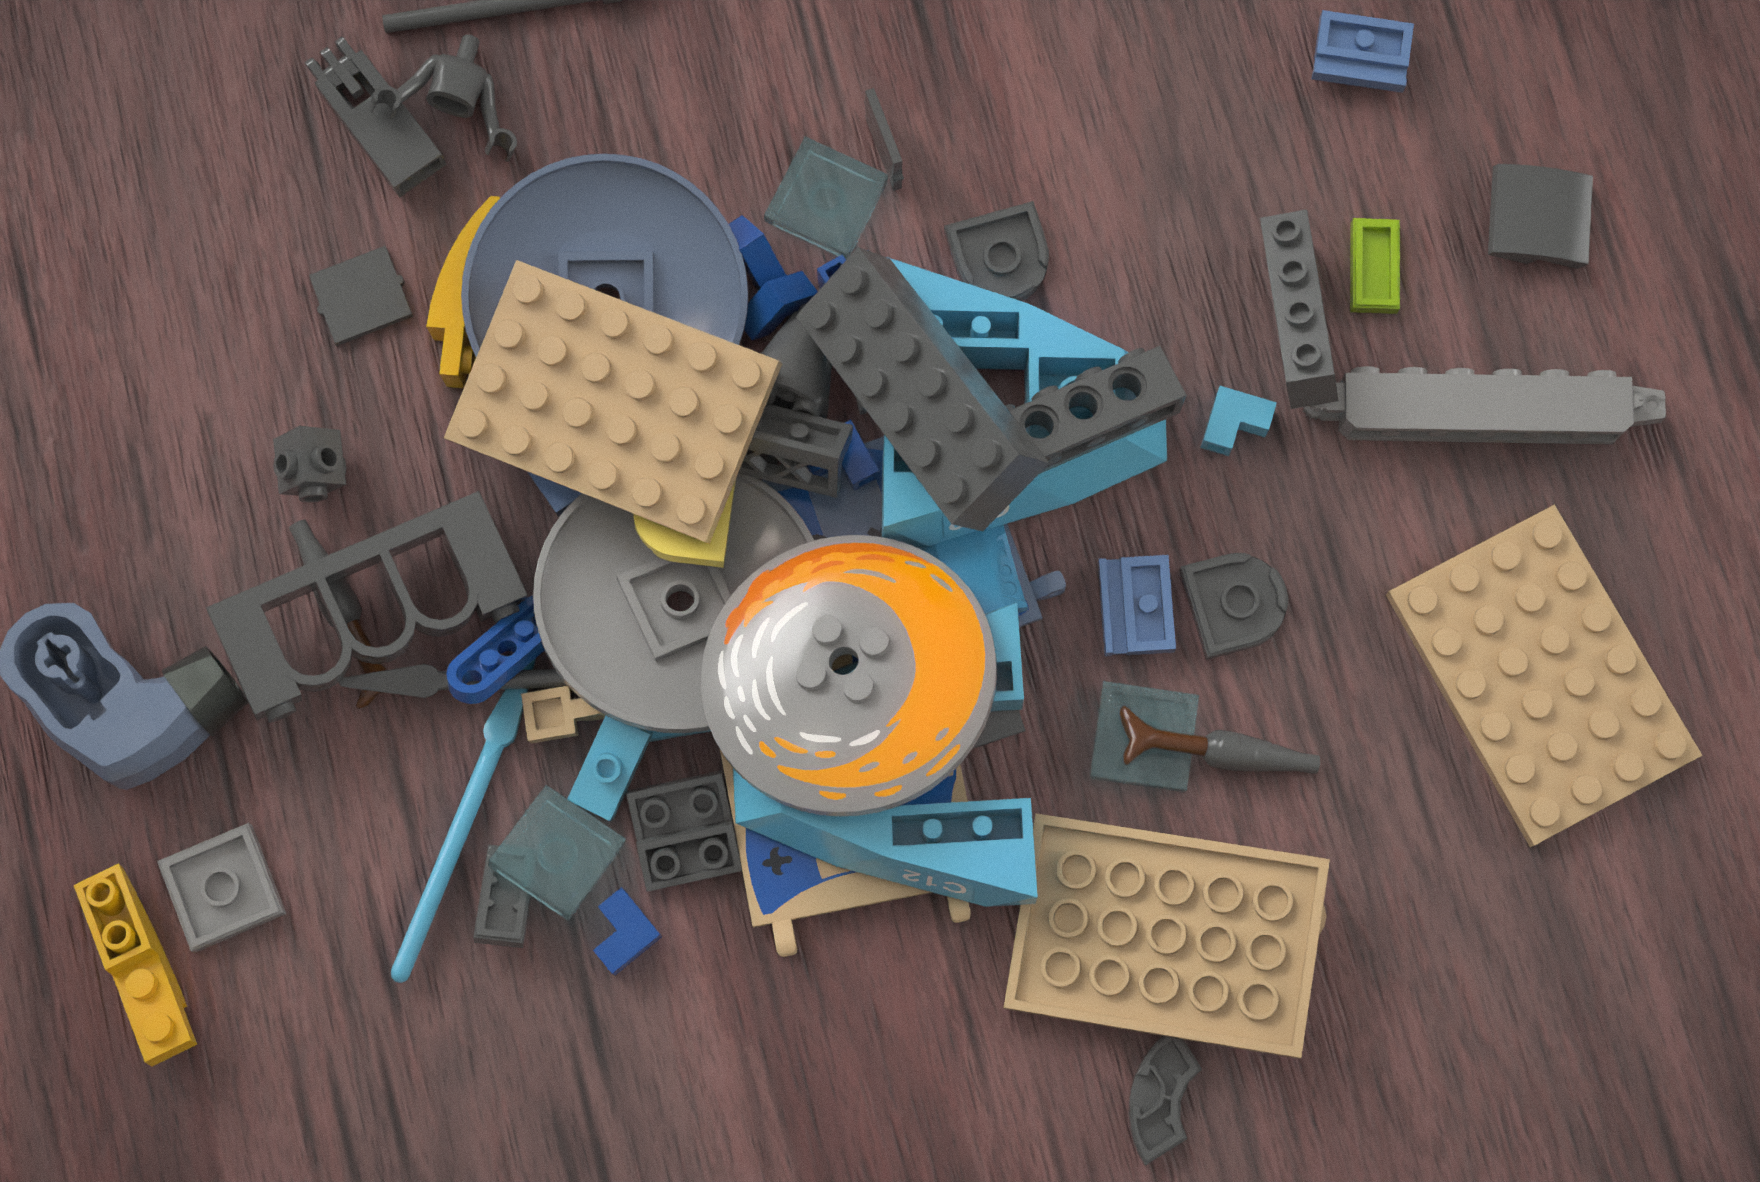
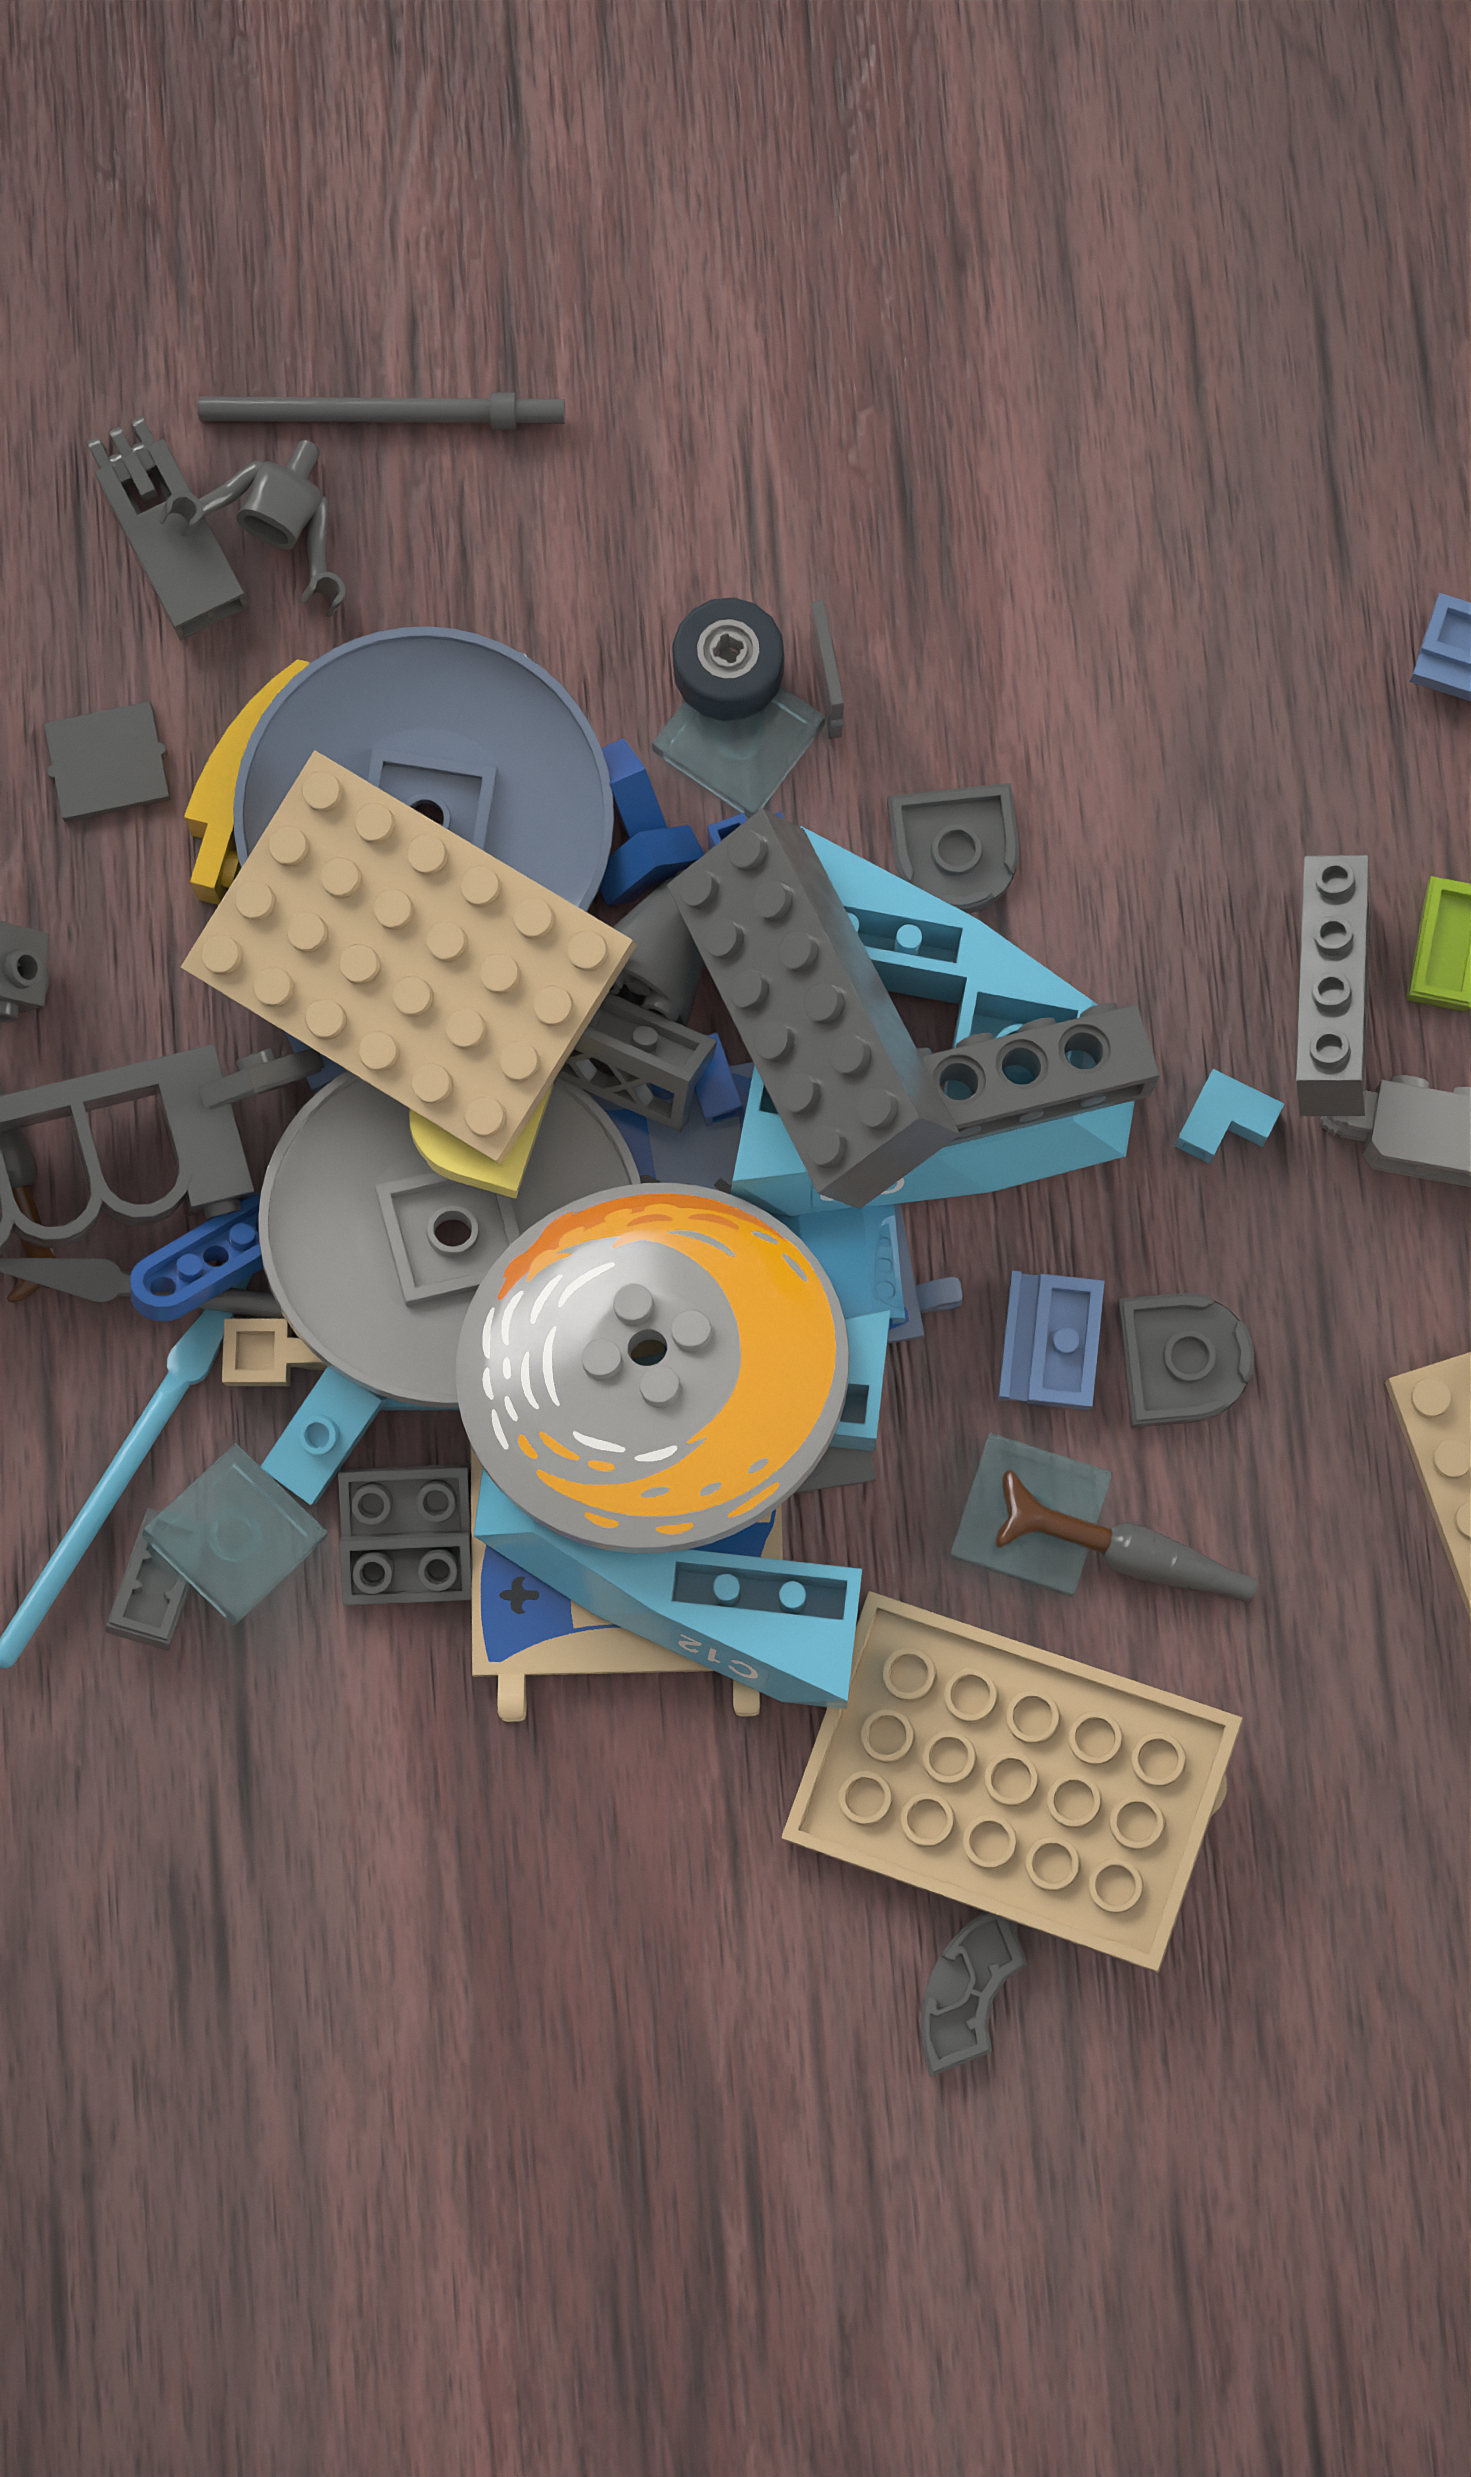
camera: 10 degrees right, 0 degrees up
blue piece [593,887,662,976] -> none
none -> dark grey plate [197,1048,325,1110]
none -> black wheel [672,597,784,721]

